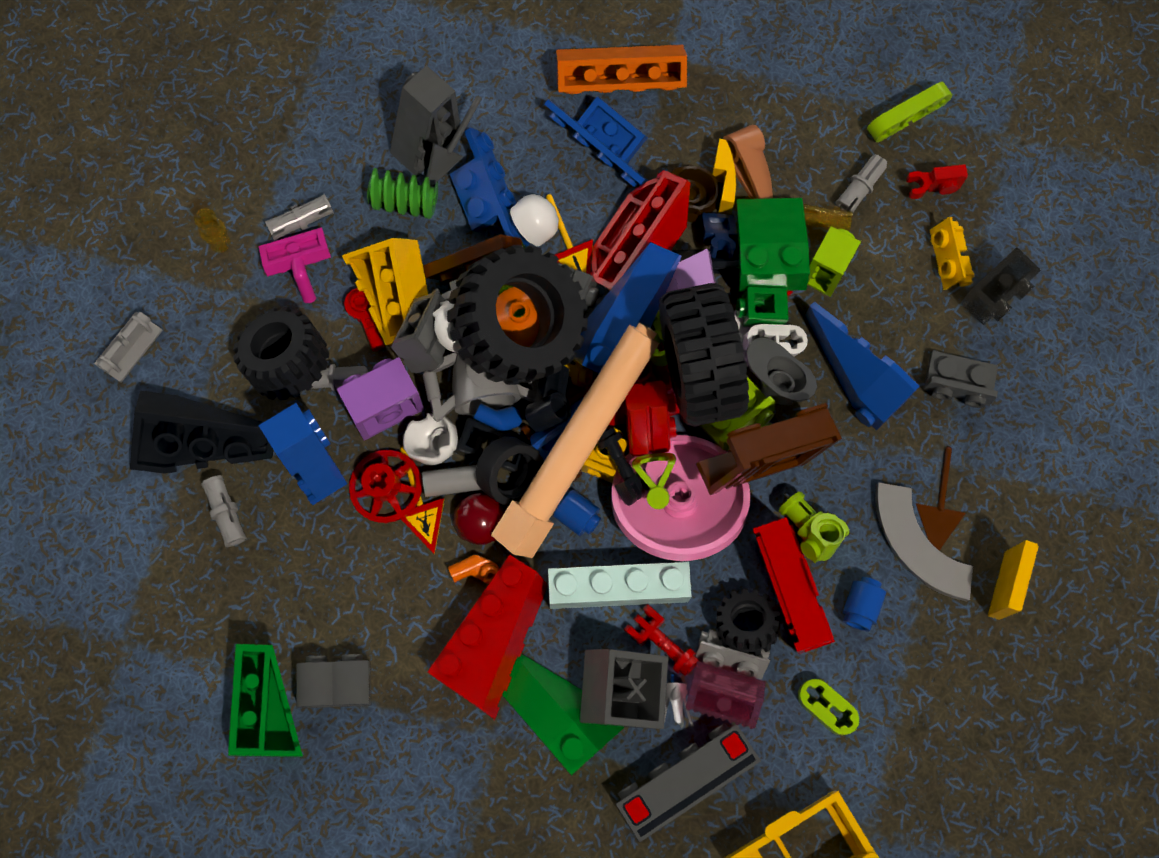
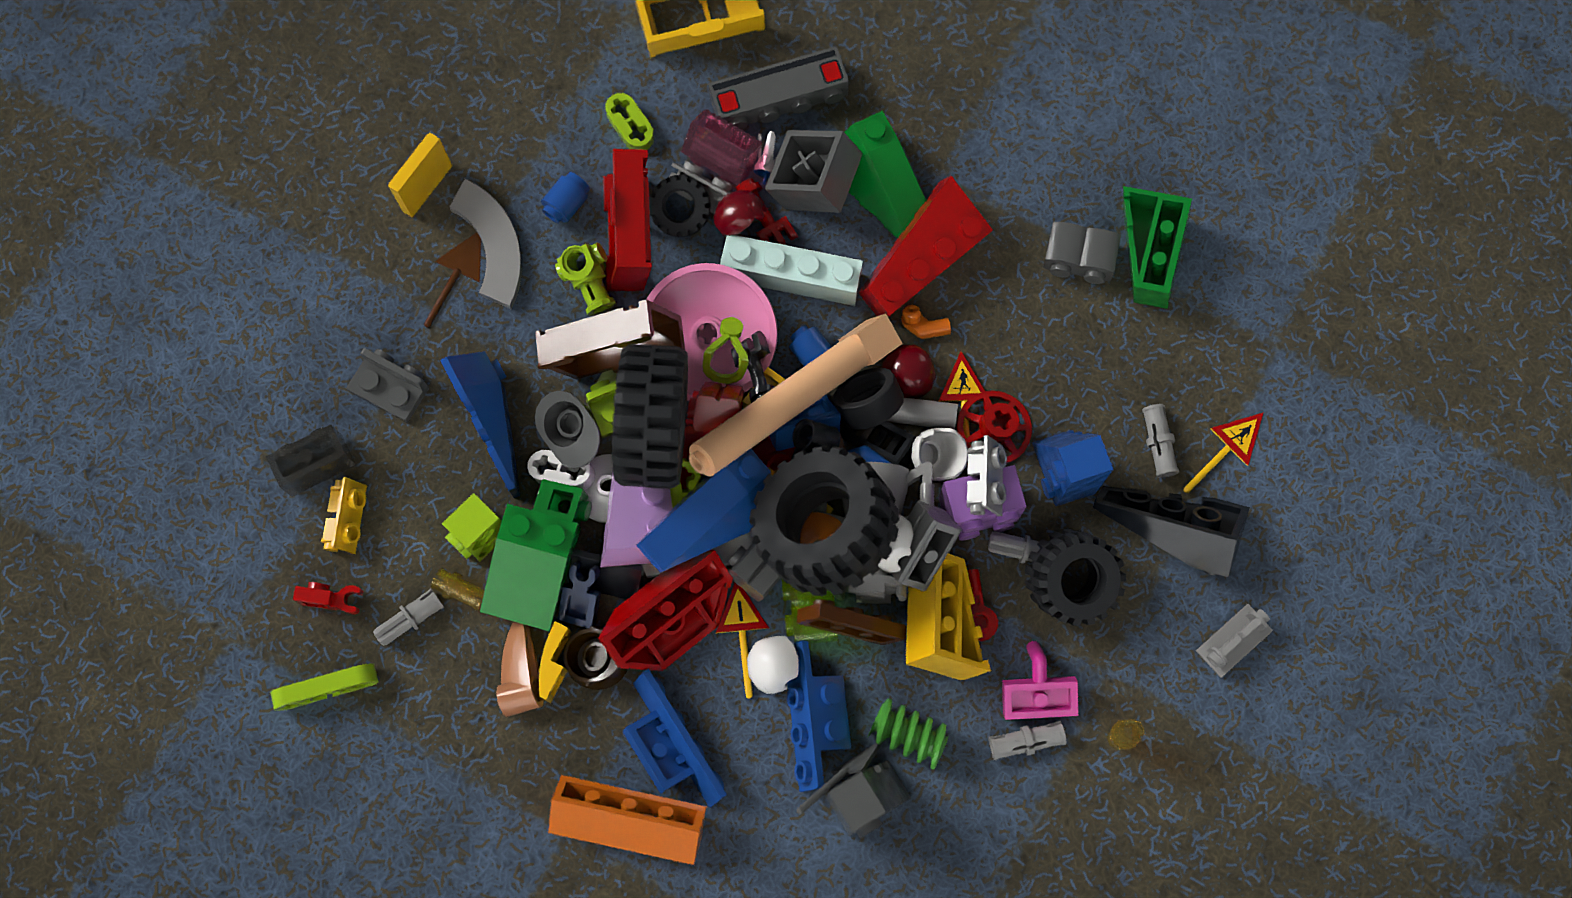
camera: 160 degrees left, 0 degrees up
none -> dark red hair [714,189,768,236]
none -> light grey hinge [966,435,1007,516]
none -> piece [1183,412,1264,493]

